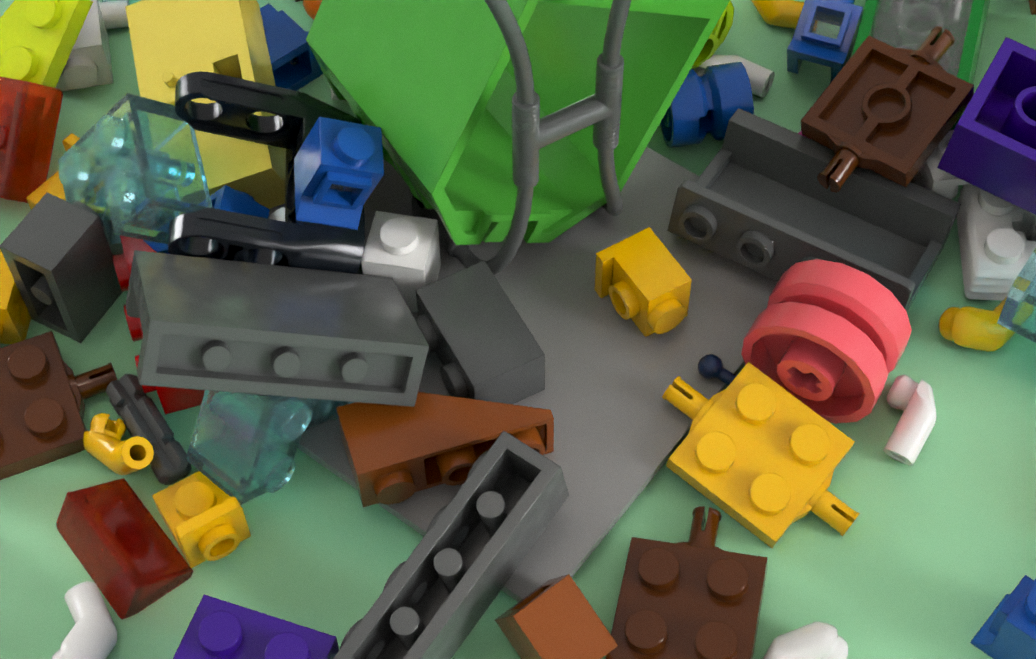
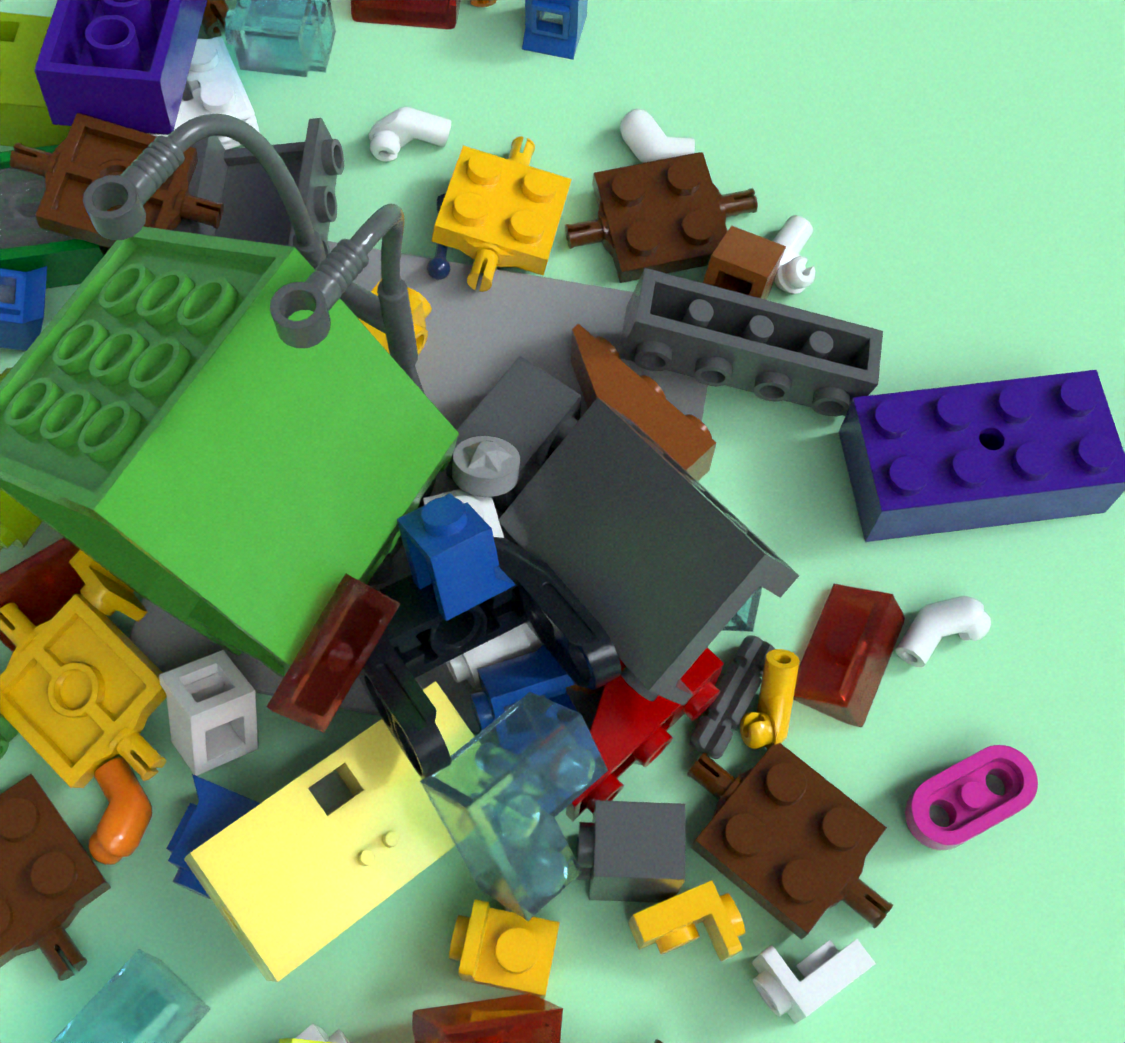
camera: 120 degrees left, 10 degrees up
yellow bracket [152,464,251,568] -> none
coral wheel [741,259,912,424] -> none
yellow arm [938,294,1033,352] -> none
none -> clear red slope [266,573,401,733]
none -> light grey tile [452,436,520,497]

